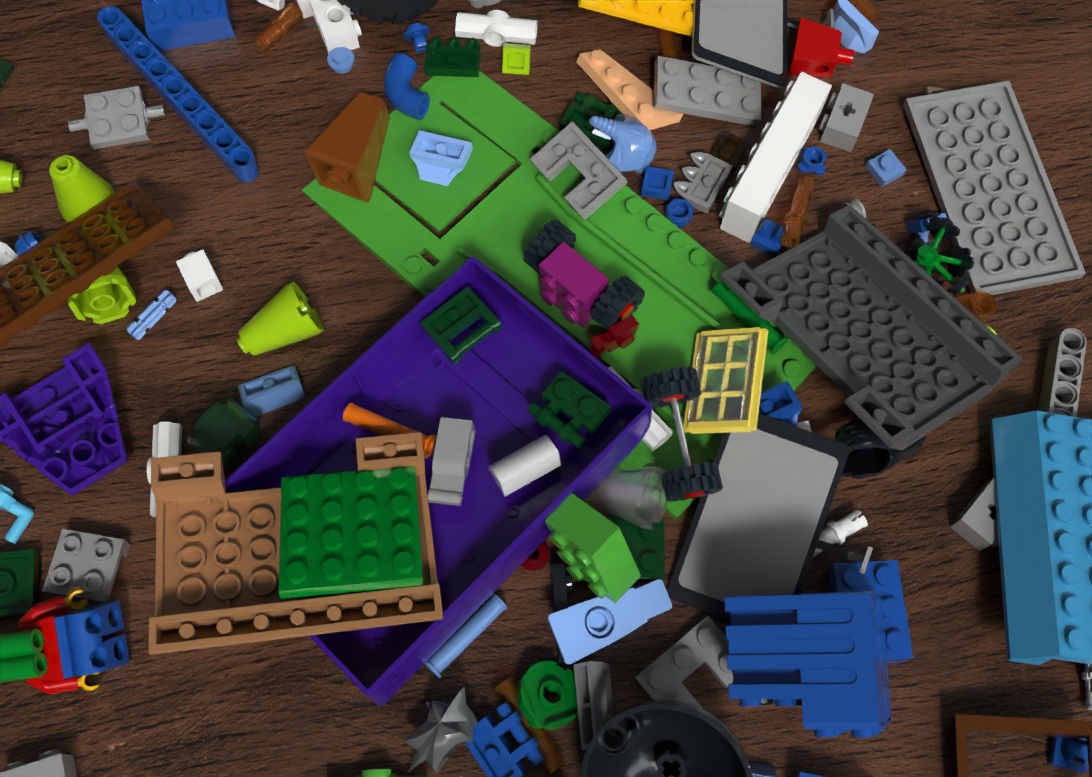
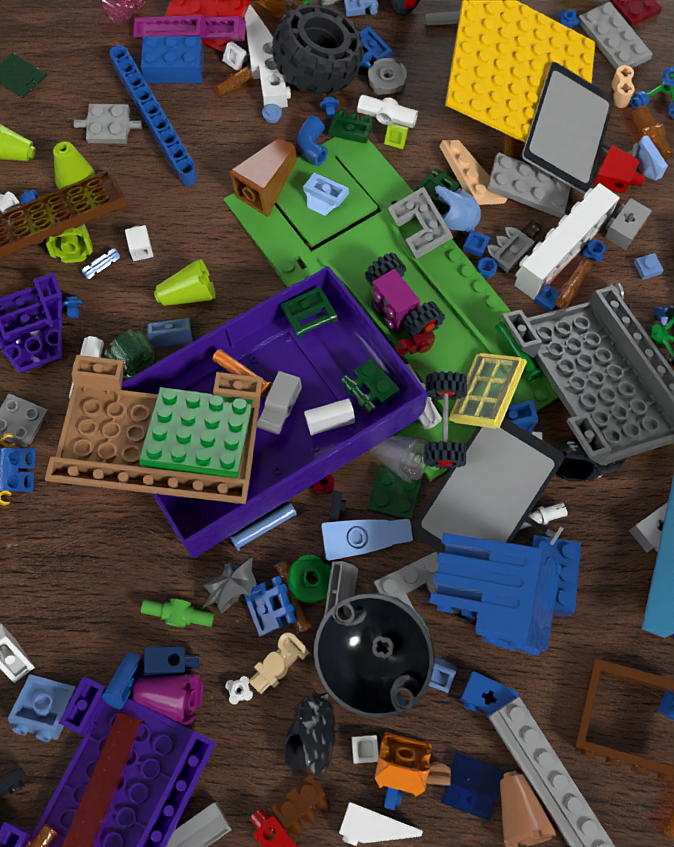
camera: 15 degrees right, 0 degrees up
bright green brick [545,493,641,603] -> none
none -> blue plate [62,297,83,318]

